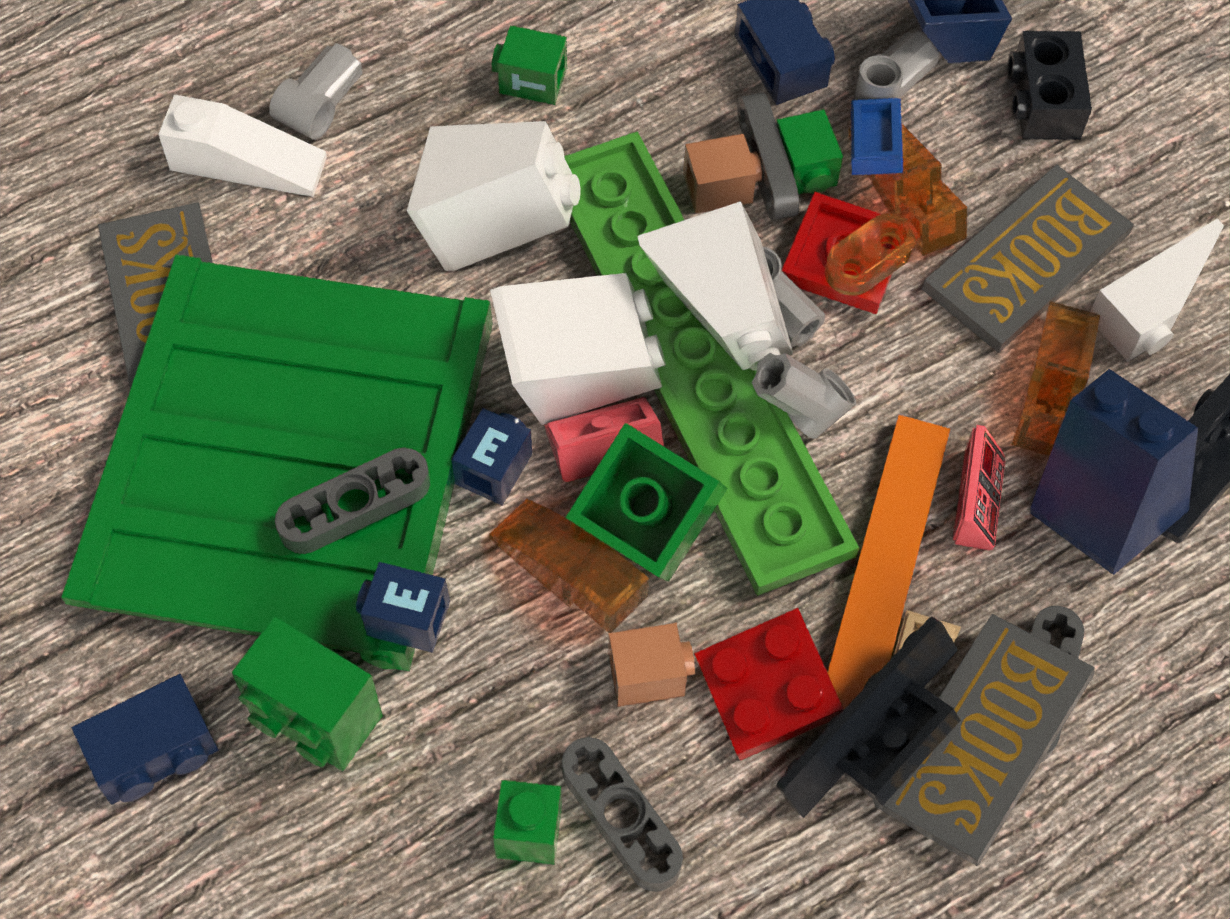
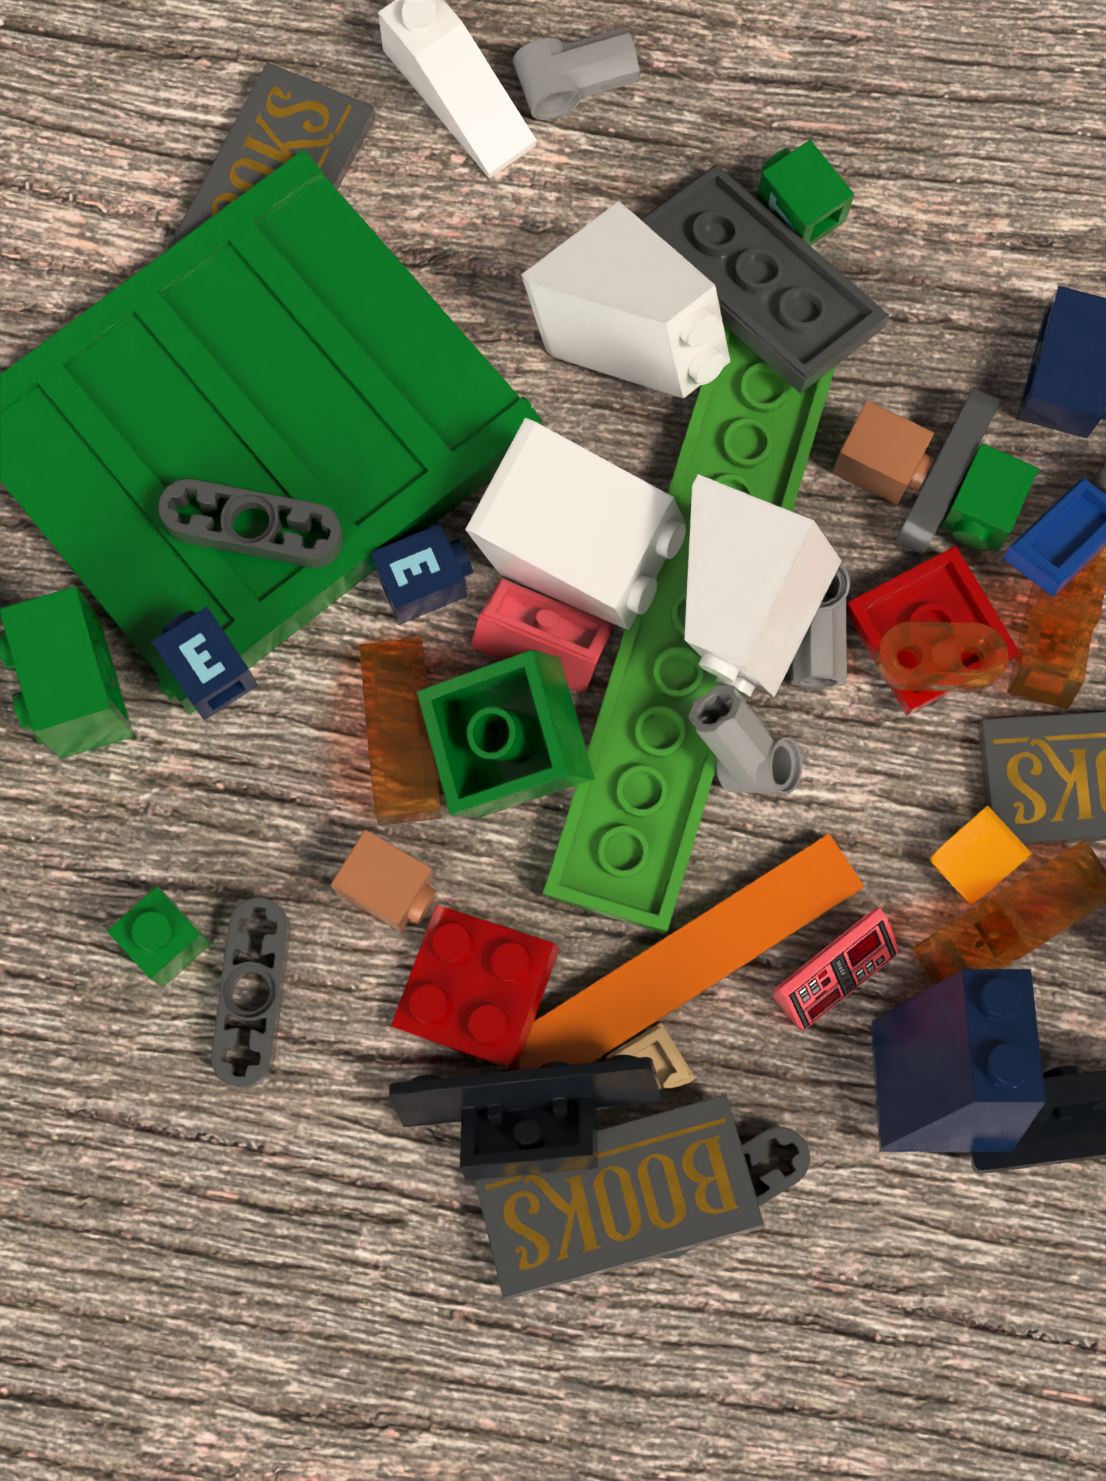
camera: 40 degrees right, 15 degrees up
none -> dark grey tile [640,164,889,394]
none -> light orange slope [930,805,1032,904]

